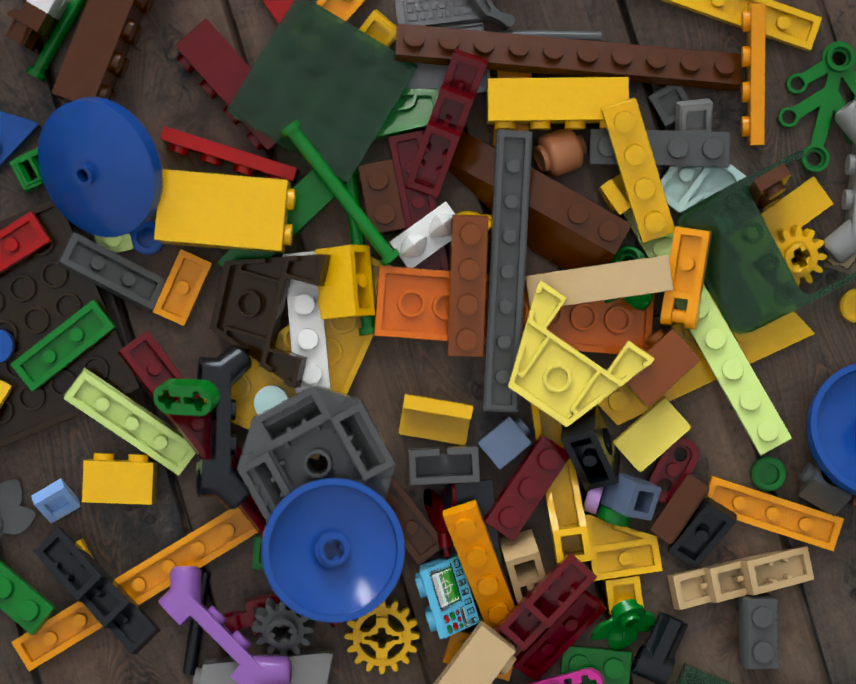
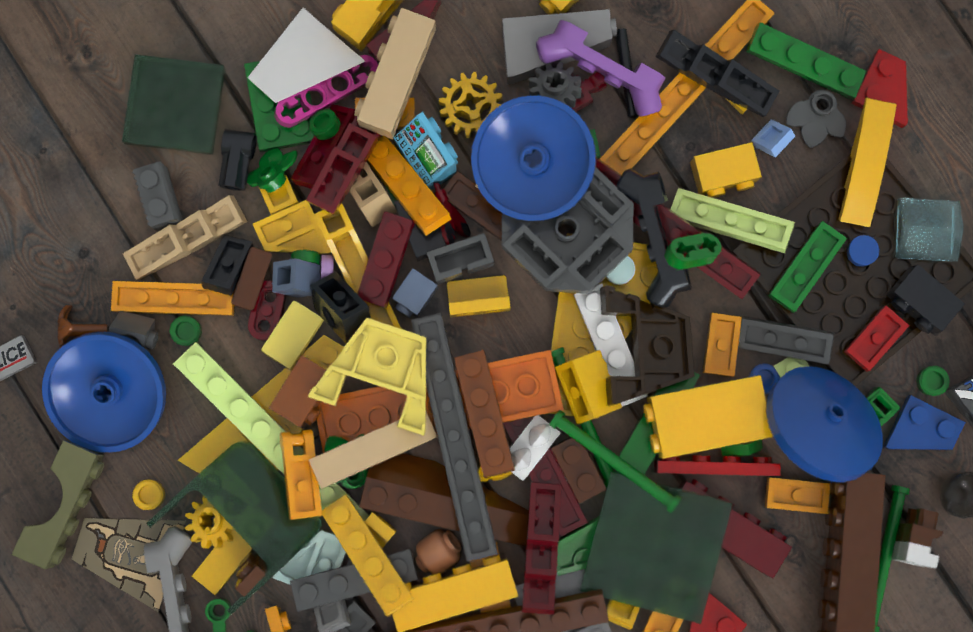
camera: 165 degrees right, 5 degrees down
none -> green tile [309,109,341,140]
none -> green tile [721,439,763,457]
none -> light orange plate [765,477,830,514]

